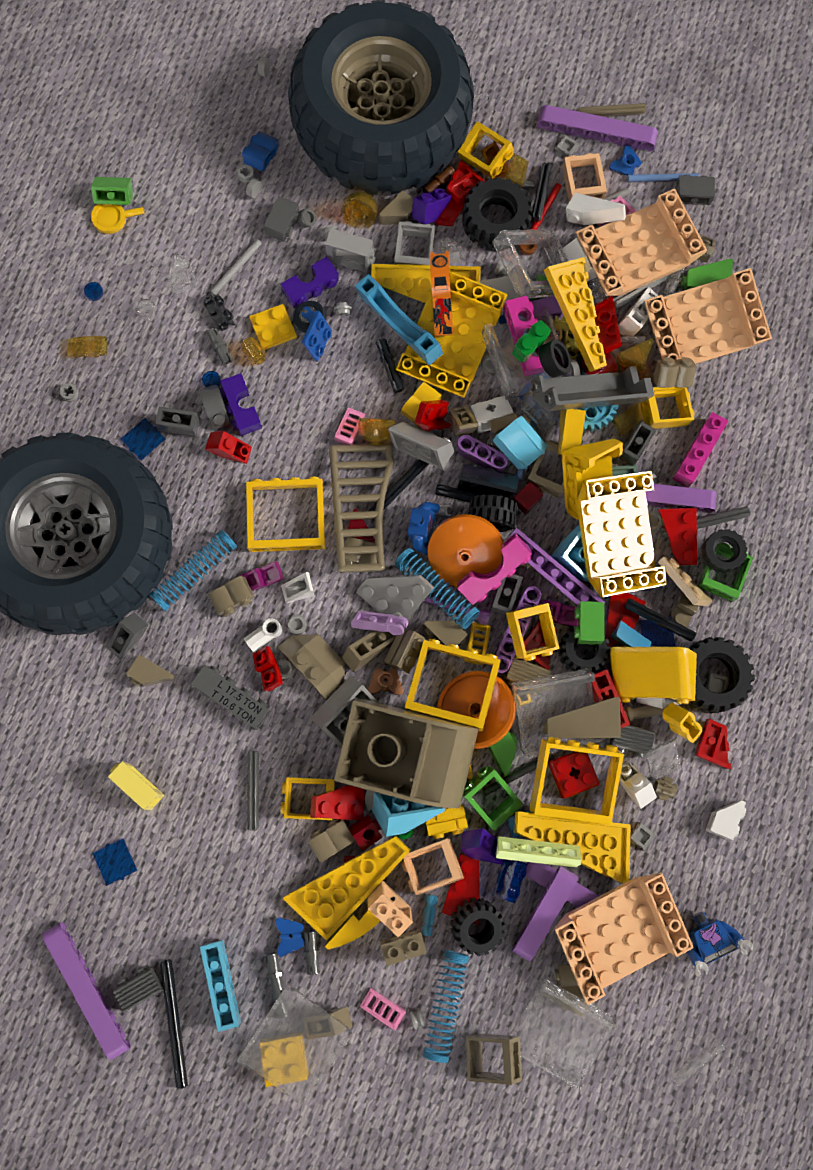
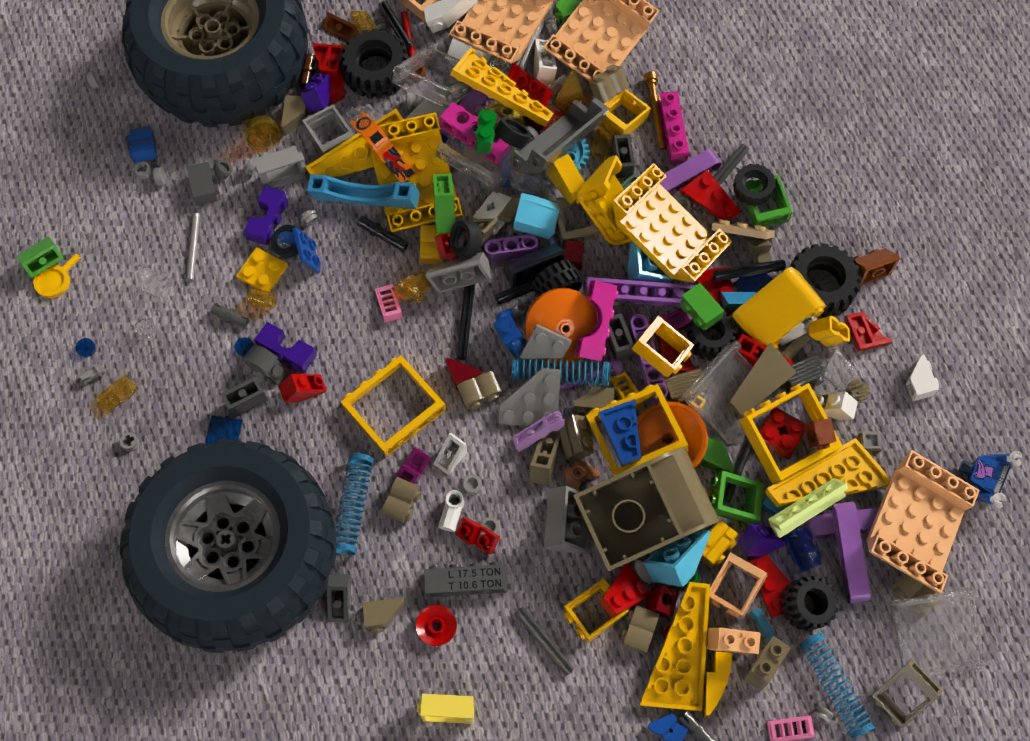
camera: 30 degrees left, 10 degrees down
black hinge [204,292,236,331] -> none
dark tan wedge [278,634,345,701] -> none
dark tan bar [329,444,394,573] -> none
yellow window [457,121,514,179] -> none
none -> light grey pin [79,363,106,385]
none -> red dish [416,605,457,646]
none -> bright green window [433,173,455,234]
none -> black tyre [449,221,482,257]
none -> light grey wing [520,323,571,359]
none -> blue wing [598,399,641,467]
none -> pearl gold piece [643,71,666,150]
none -> copper brick [804,418,836,450]
none -> dark orange slope [854,248,900,285]

